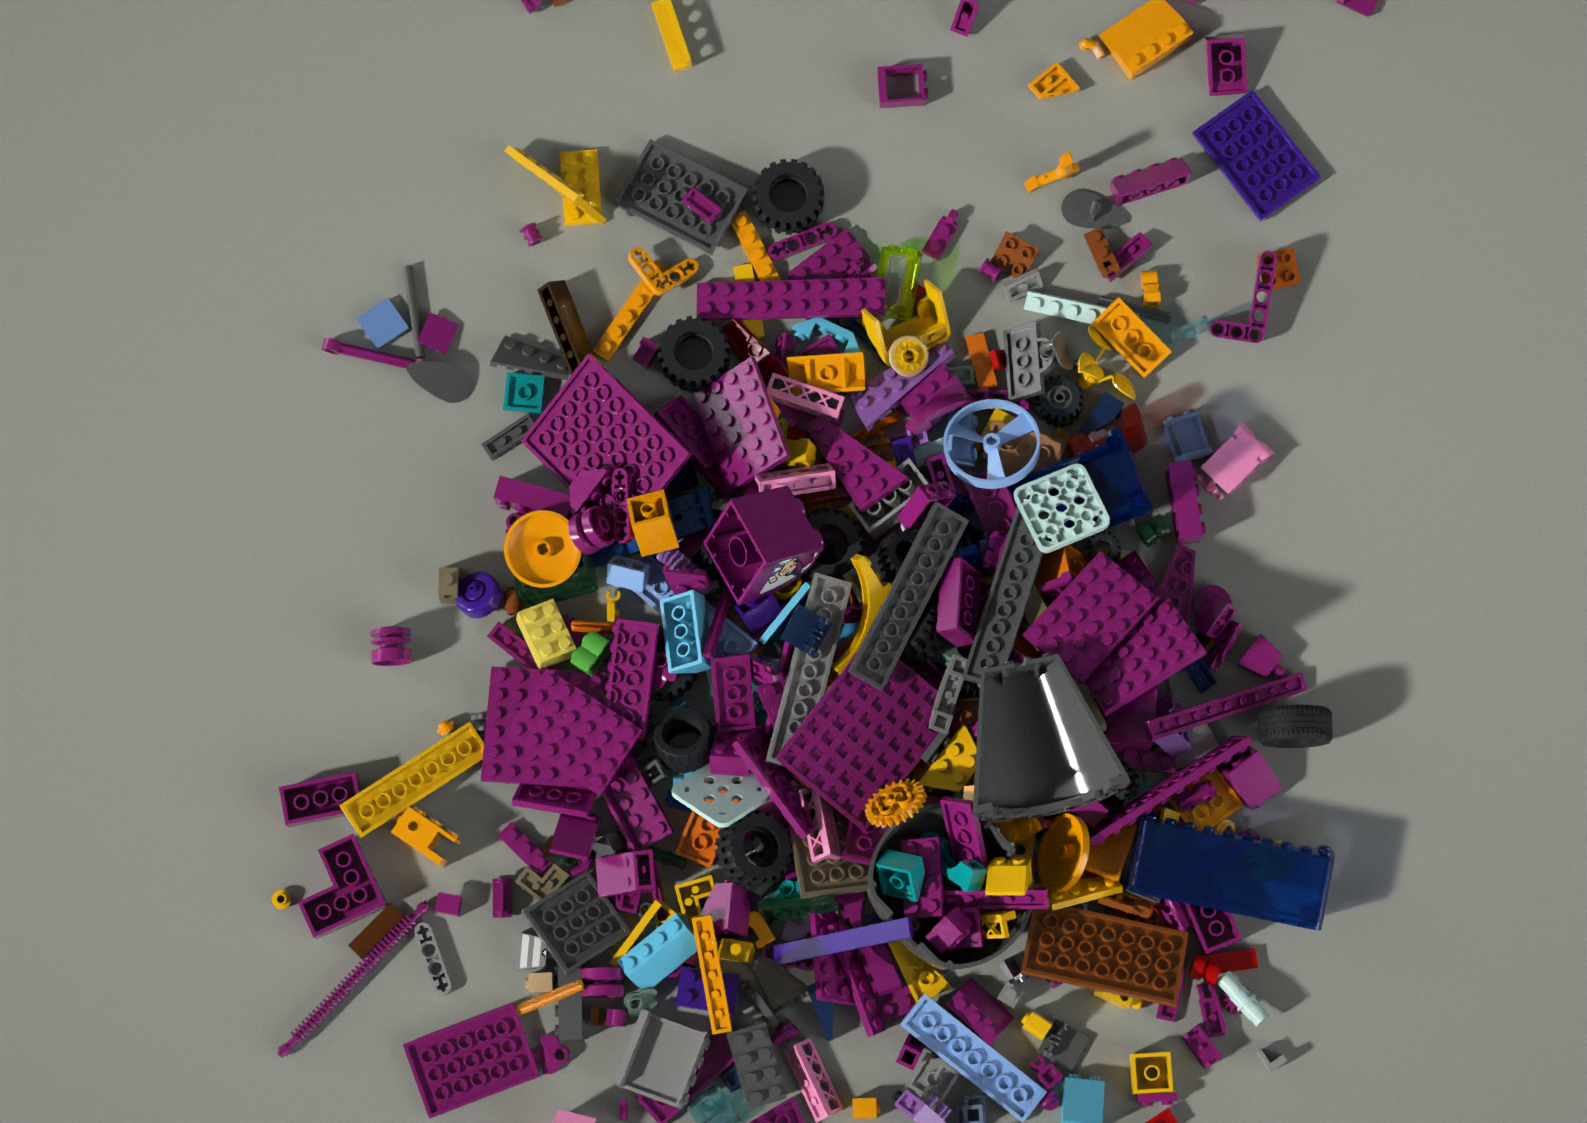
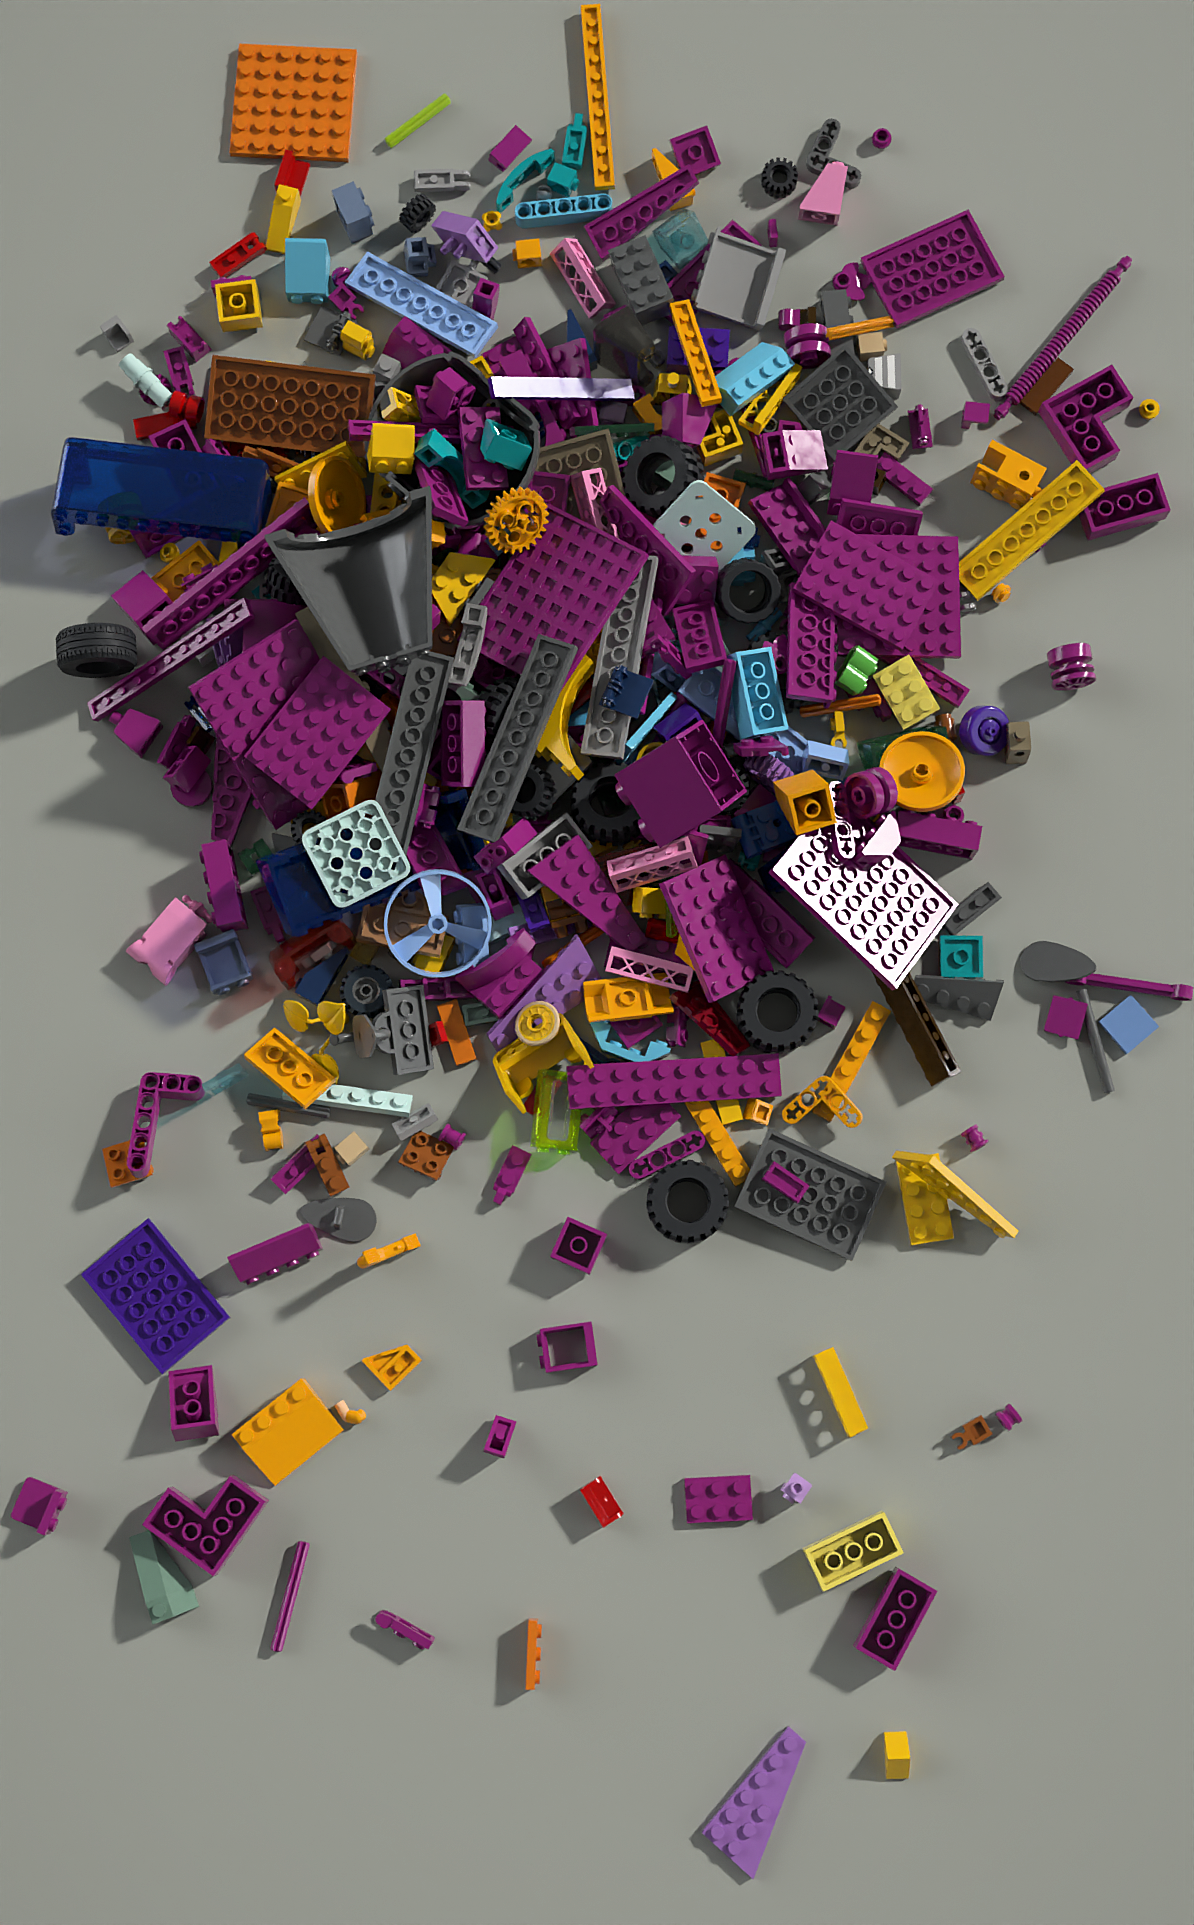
camera: 175 degrees right, 0 degrees up
sand green plate [624,988,658,1020] -> none
none -> magenta hinge [250,884,286,944]
none -> tan brick [335,1131,370,1166]
none -> magenta brick [550,1217,607,1275]
none -> light orange slope [743,1098,773,1126]

